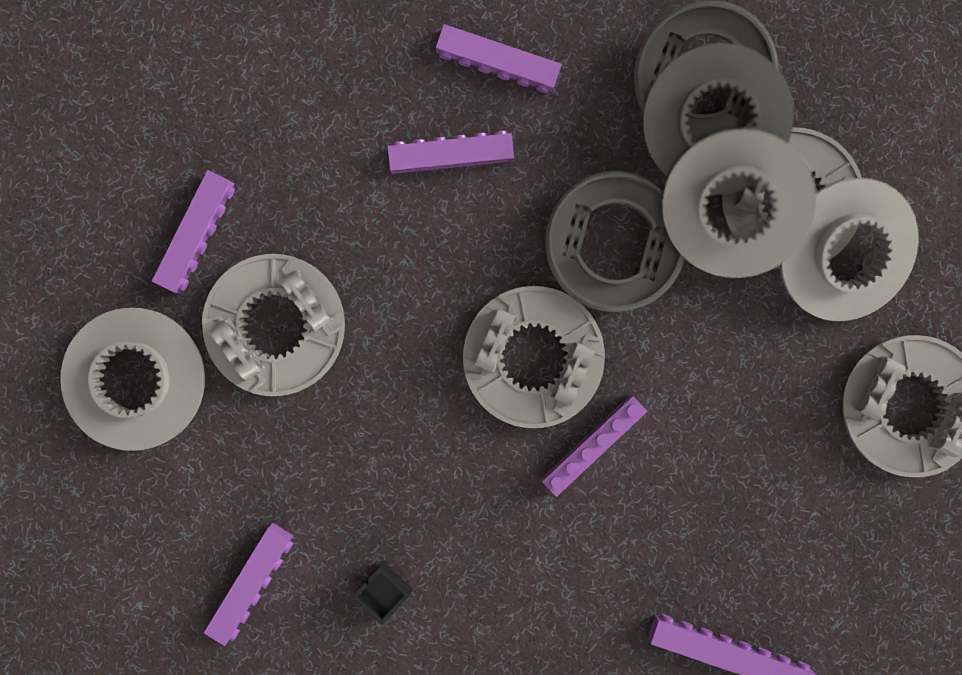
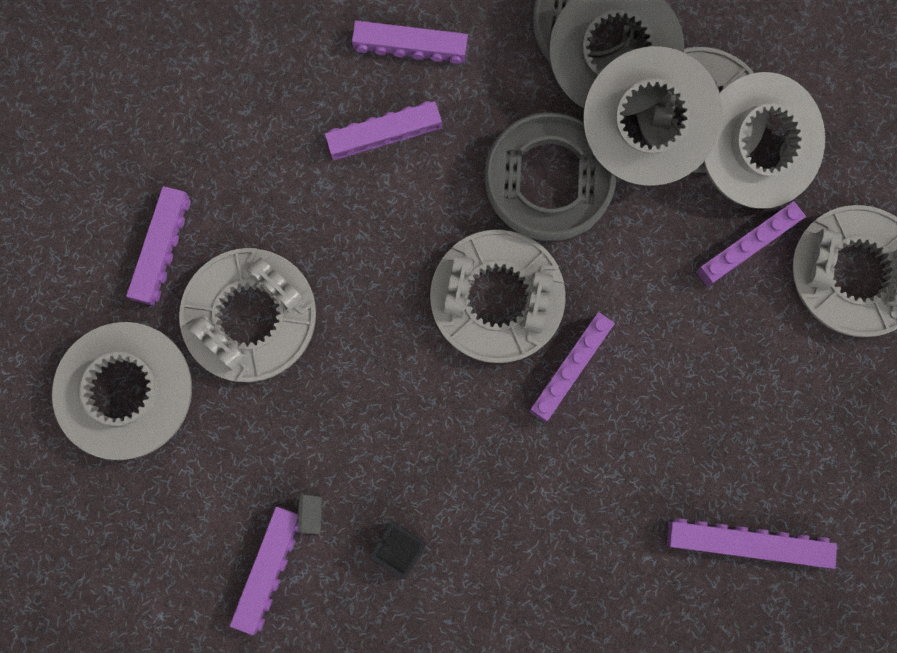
camera: 15 degrees left, 10 degrees down
none -> dark grey piece [298,495,322,534]
none -> medium lavender brick [696,201,806,287]

